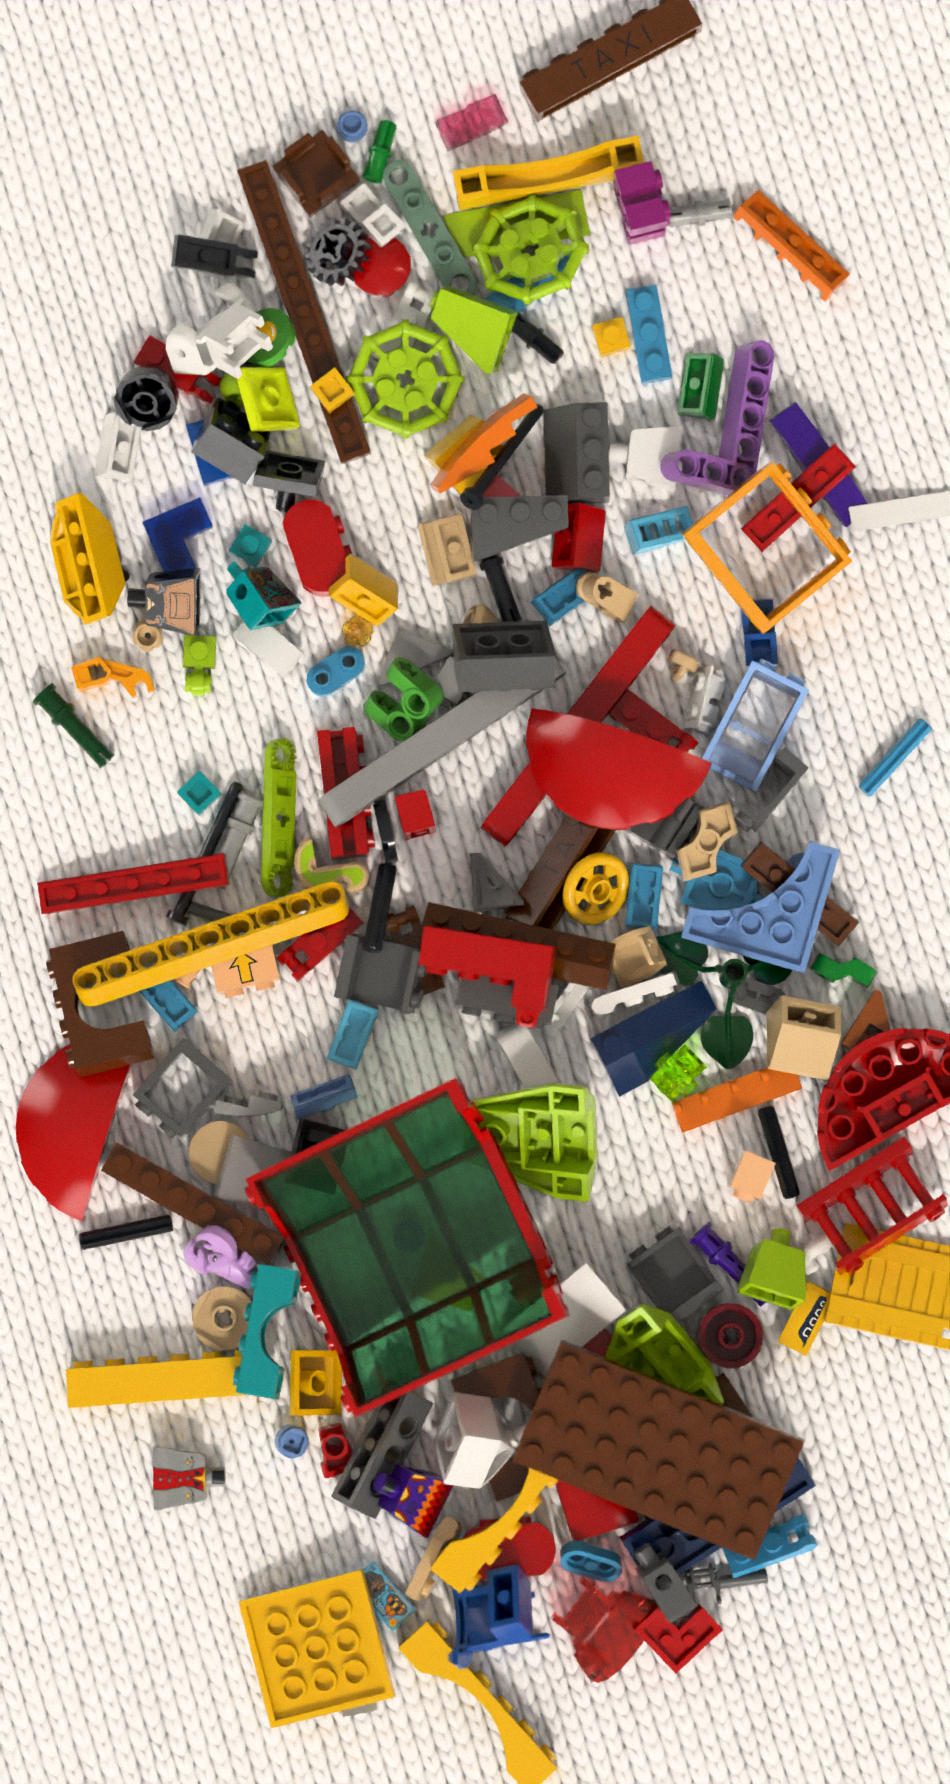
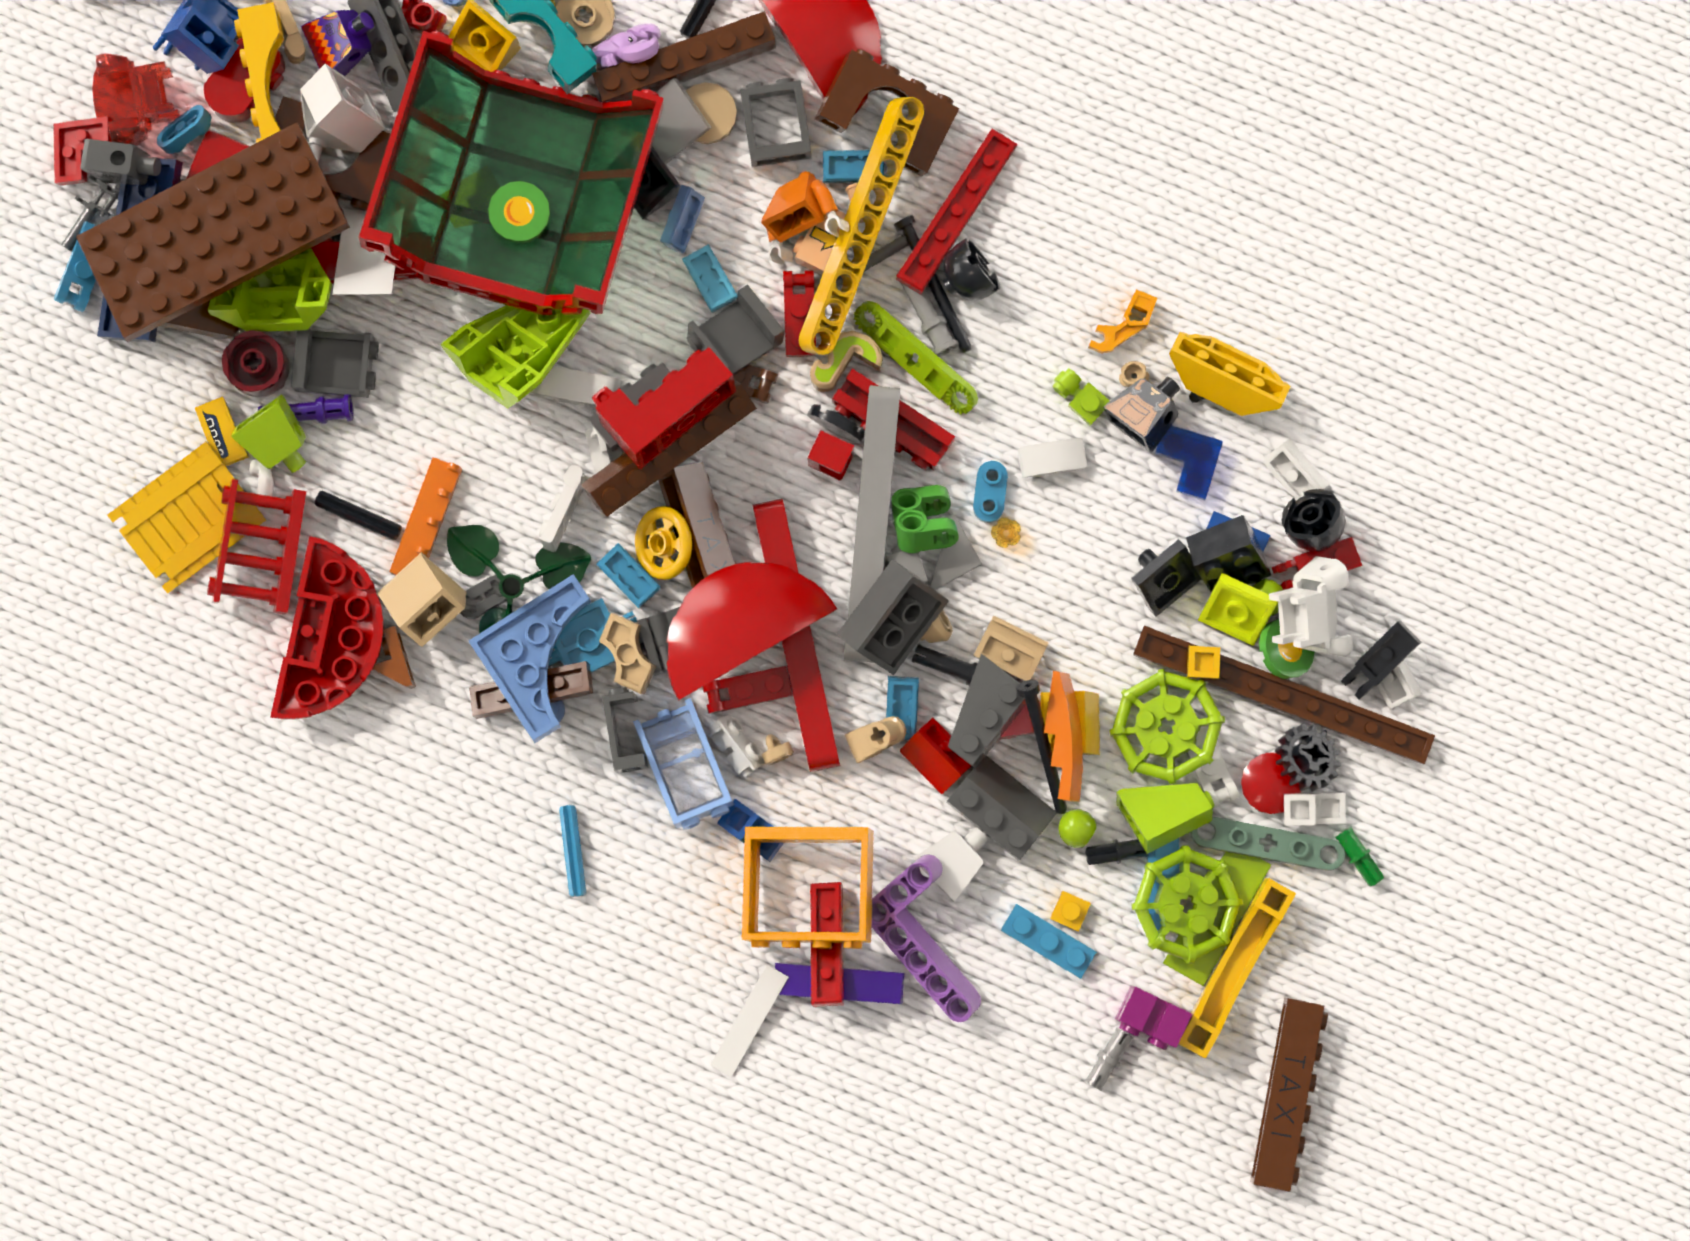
camera: 130 degrees right, 0 degrees up
dark green pin [32,683,115,769] -> none
teal plate [177,770,222,816] -> none
light grey slope [214,1091,283,1117] -> none
teal torso [226,558,302,630] -> none
teal plate [228,524,272,568] -> none
reddish brown panel [272,129,360,218] -> none
red brick [282,500,353,597] -> none
yellow panel [329,554,398,627] -> none
medium blue plate [336,111,368,142] -> none
black axle [363,863,397,954] -> none
clear pink slope [435,94,508,151] -> none
light grey tile [470,853,524,912] -> none
dark blue wedge [589,981,717,1097] -> none
tan piece [610,926,668,987] -> none
medium azure slope [624,505,693,555] -> none
clear neon green brick [649,1044,707,1102] -> none
green slope [677,353,724,420] -> none
light nougat brick [727,1151,776,1203] -> none
orange hinge [733,190,850,302] -> none
green piece [809,953,878,988] -> none
none -> bright green tile [488,181,550,244]
none -> orange torso [761,171,850,265]
none -> black cylinder [943,238,1001,301]
none -> lime piece [1058,809,1097,848]

